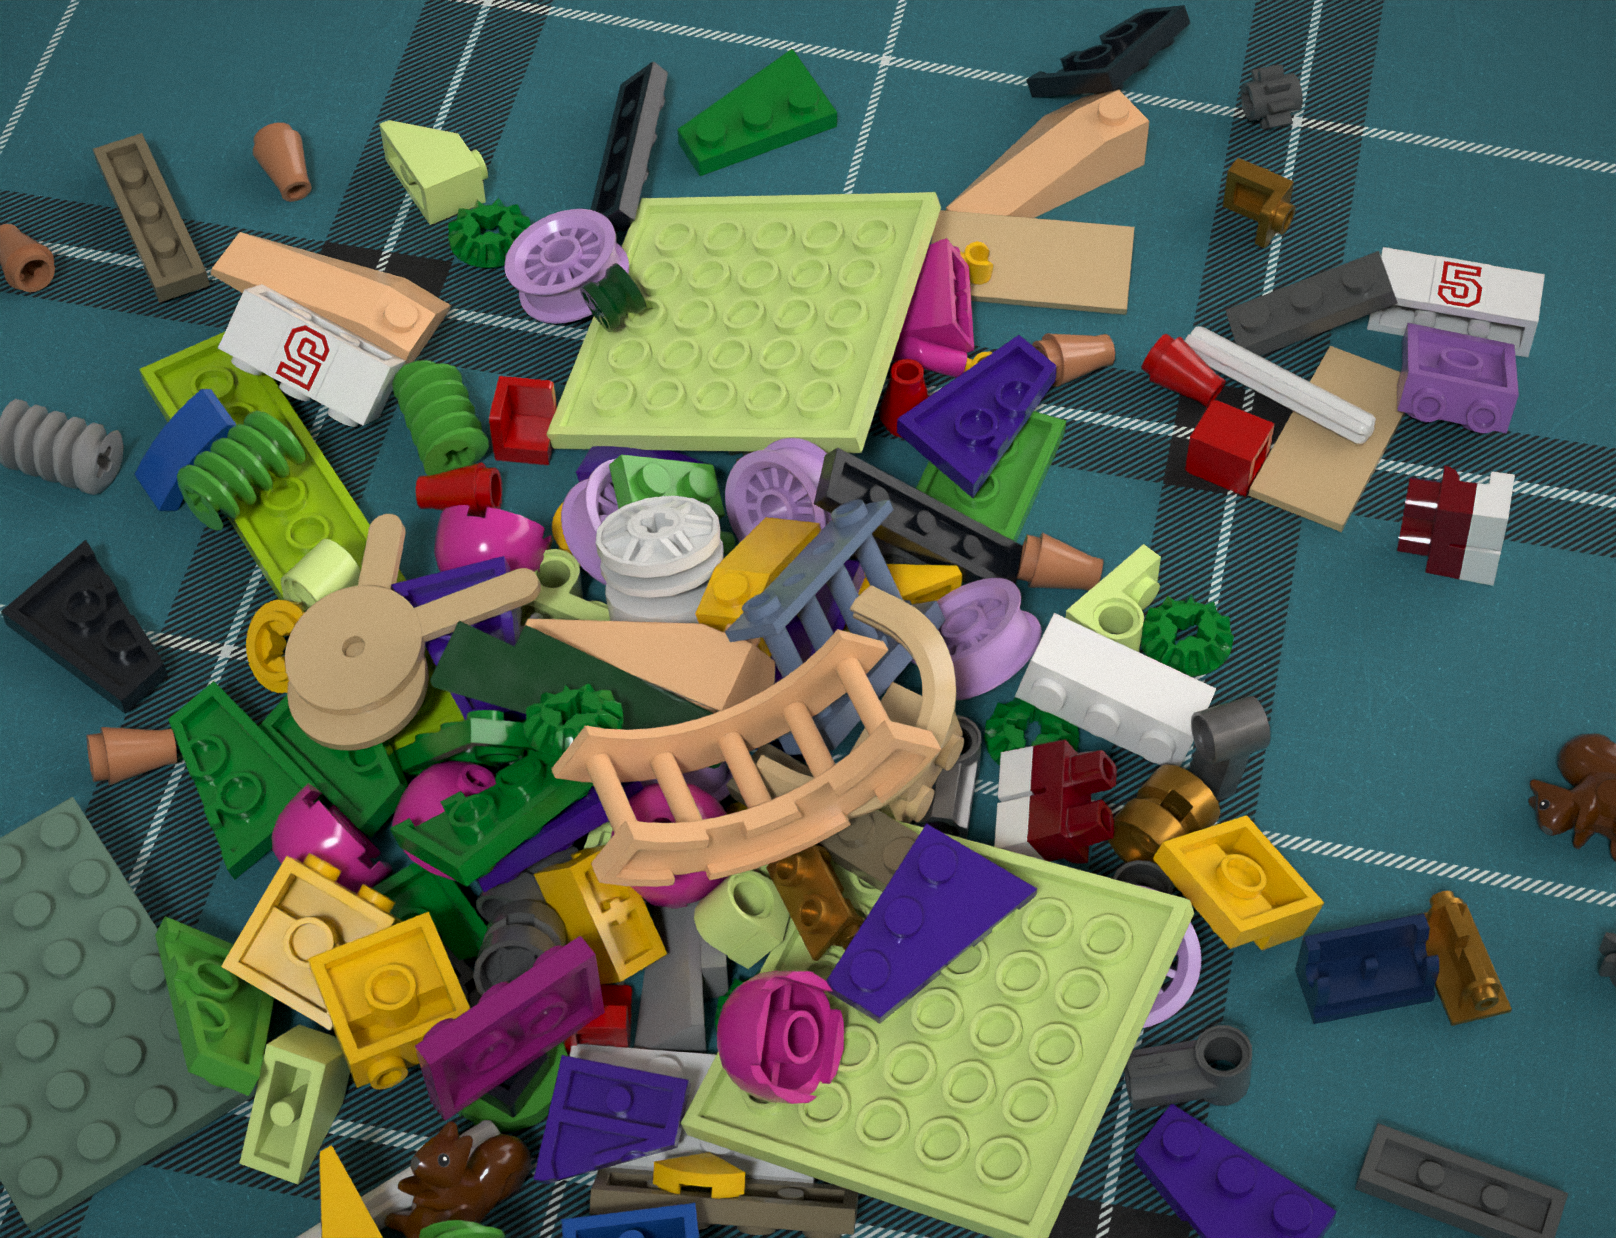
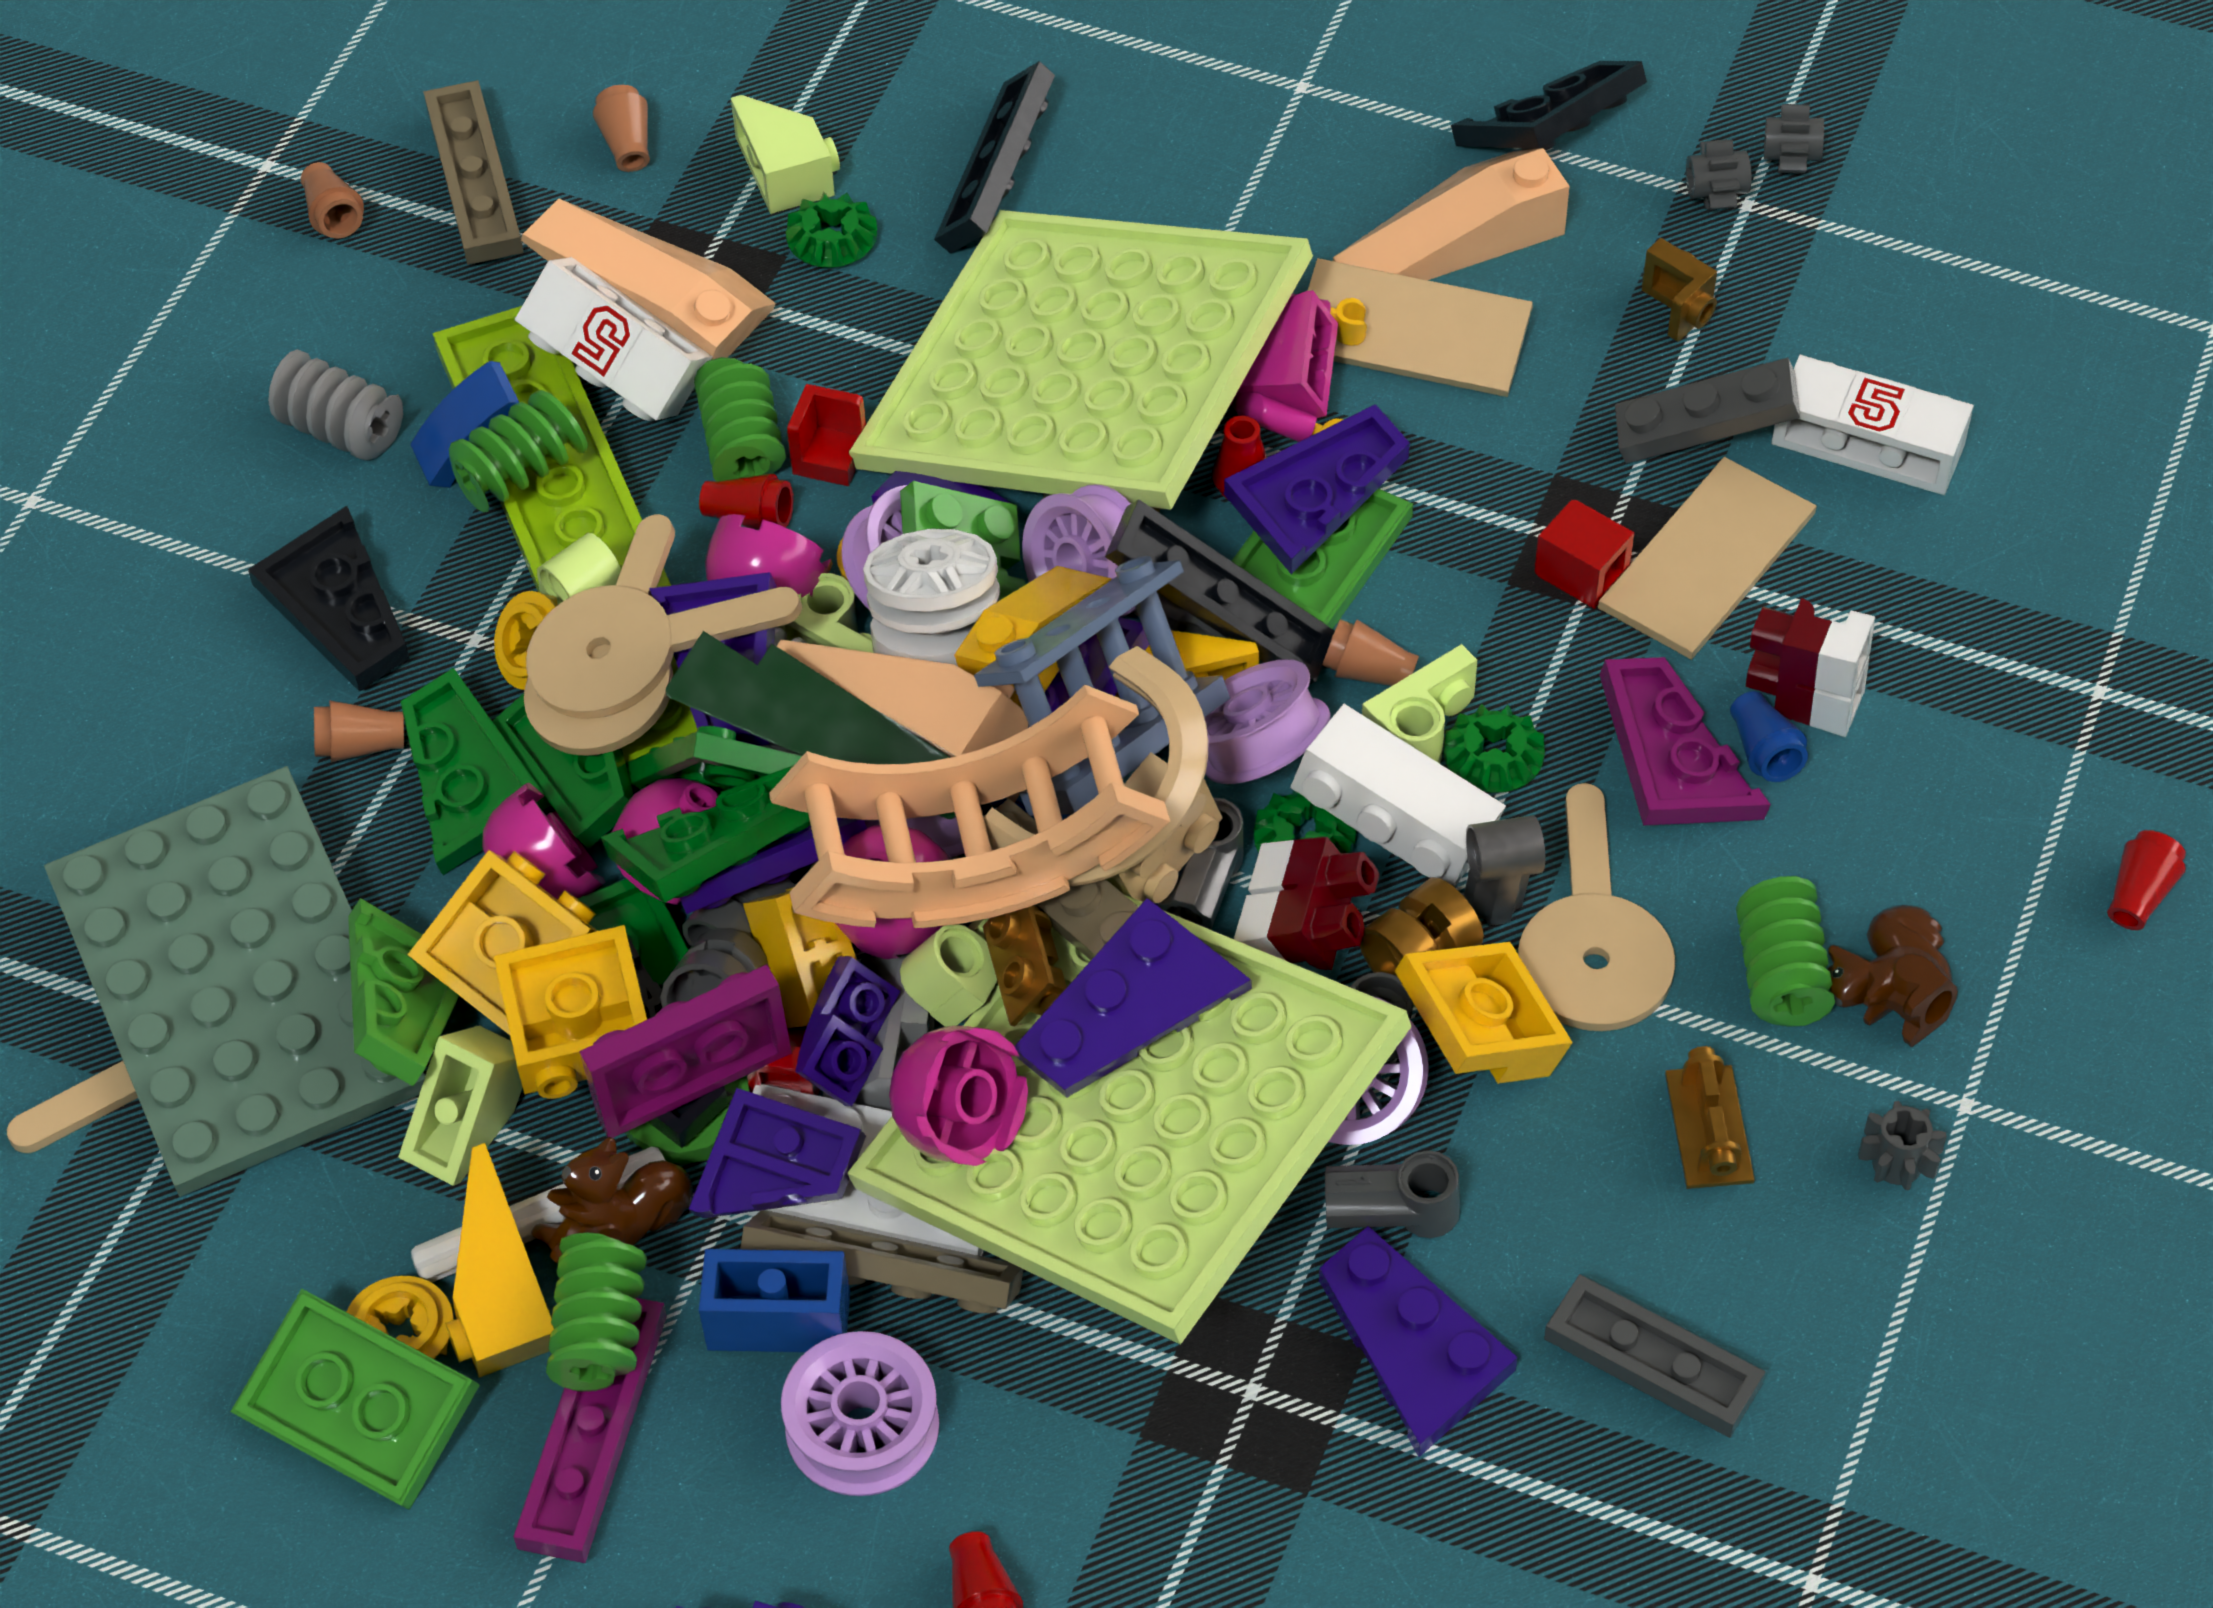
camera: 10 degrees right, 0 degrees up
lavender wheel [505,209,629,324] -> none
green gear [523,684,624,757] -> none
dark green wheel [580,263,647,332] -> none
yellow tile [653,1152,745,1199] -> none
green wing [677,49,837,176] -> none
nougat cone [1032,333,1115,387] -> none
red cone [1141,333,1226,407] -> none
white axle [1185,326,1376,444] -> none
dark blue hinge [1295,913,1439,1024] -> none
medium lavender plate [1397,323,1519,433] -> none
none -> dark purple slope [795,956,900,1107]
none -> tan piece [1518,783,1675,1031]
none -> magenta wing [1599,657,1771,826]
none -> blue cone [1730,691,1808,782]
none -> bright green piece [1736,876,1835,1027]
none -> dark grey gear [1764,104,1824,174]

